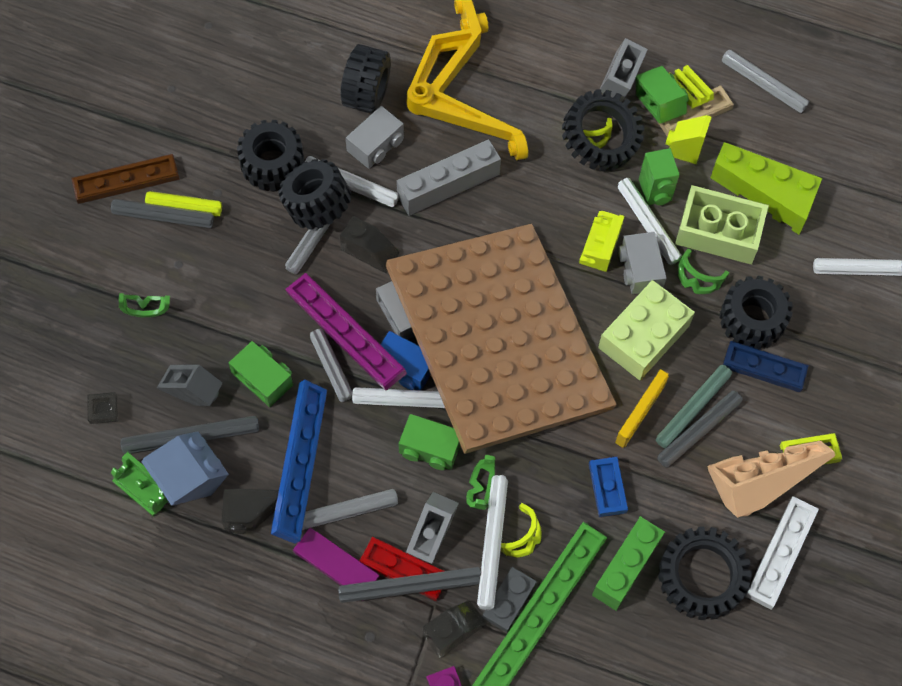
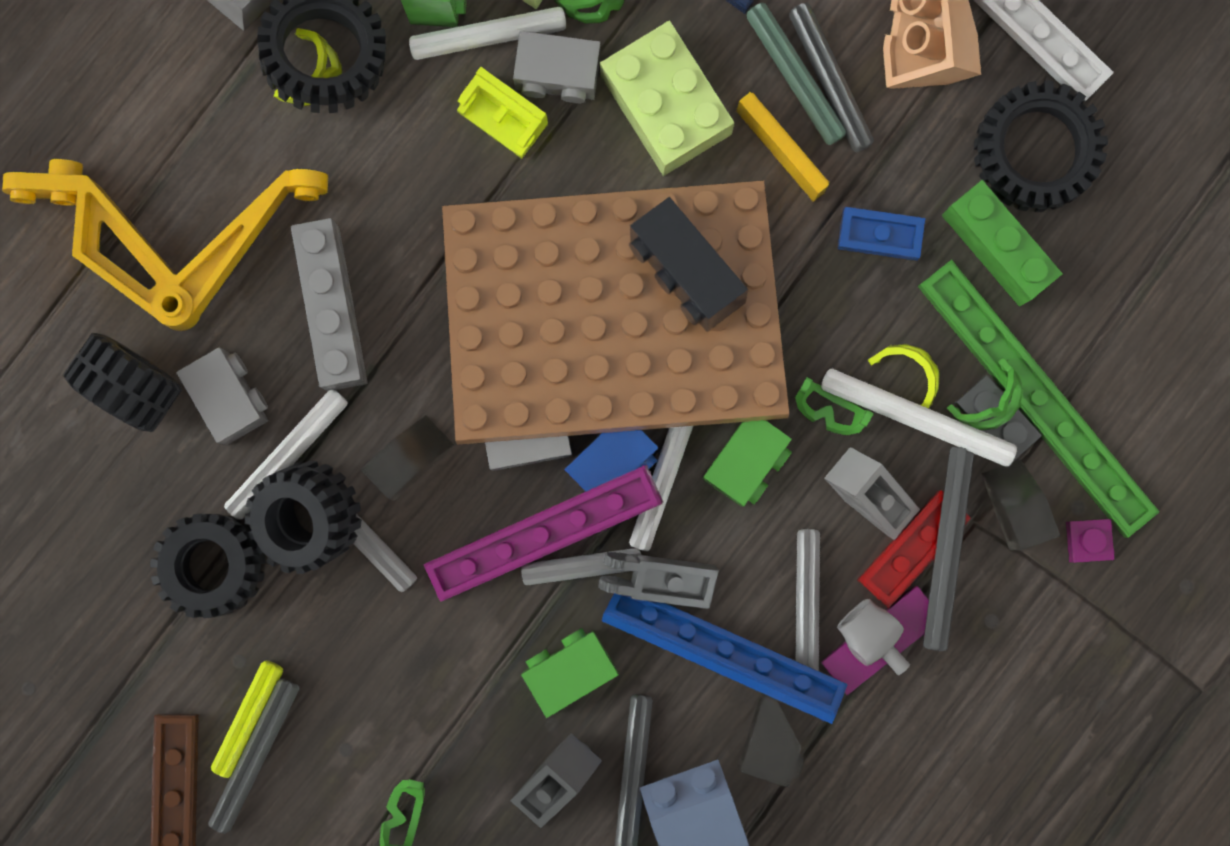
camera: 70 degrees left, 20 degrees up
none -> dark grey hinge [598,552,719,609]
none -> black brick [629,197,748,332]
none -> light grey piece [837,599,910,675]
none -> bright green helmet [947,358,1023,430]

